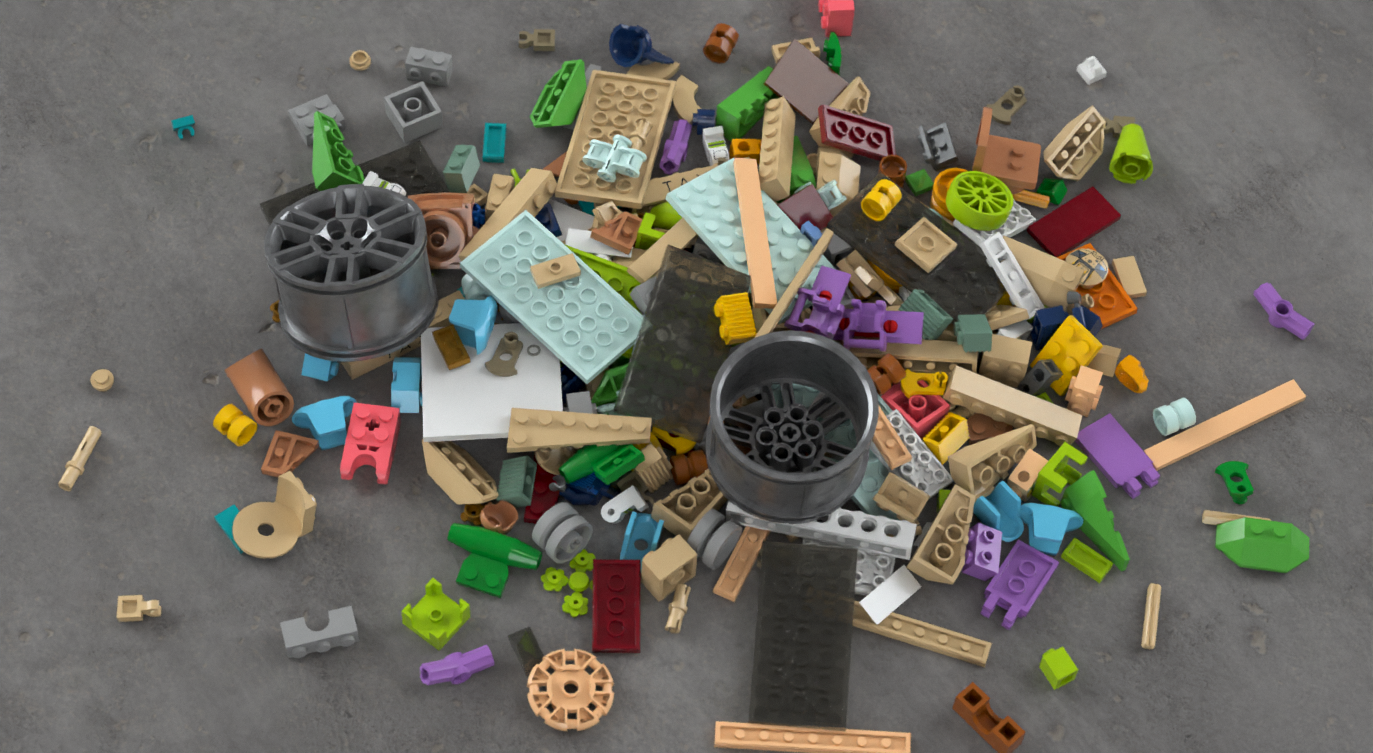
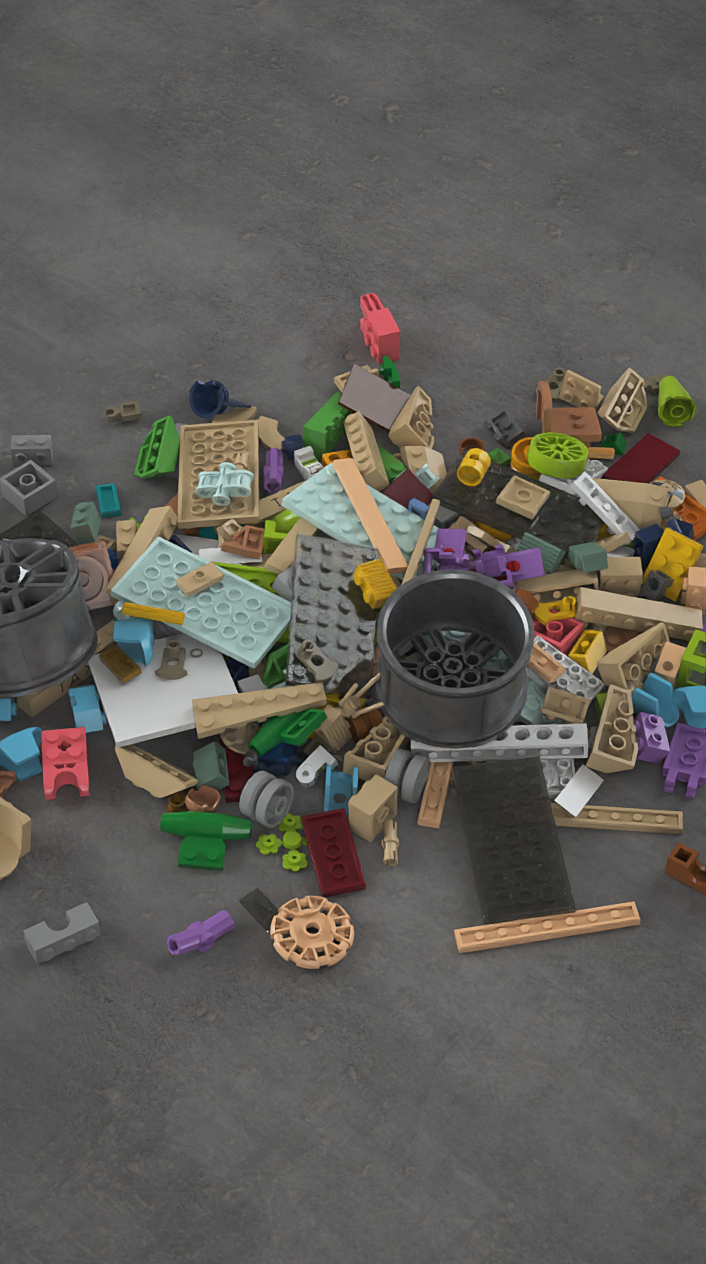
camera: 10 degrees left, 10 degrees down
lime panel [401,578,470,651] -> none
dark orange wheel [703,23,739,64] -> none
dark red tile [818,104,896,161] -> none
white tile [1077,56,1107,85] -> none
none -> yellow axle [122,602,185,625]
none -> dark tan piece [296,639,338,682]
none -> tan plant [338,672,384,719]
none -> tan bracket [559,370,604,411]

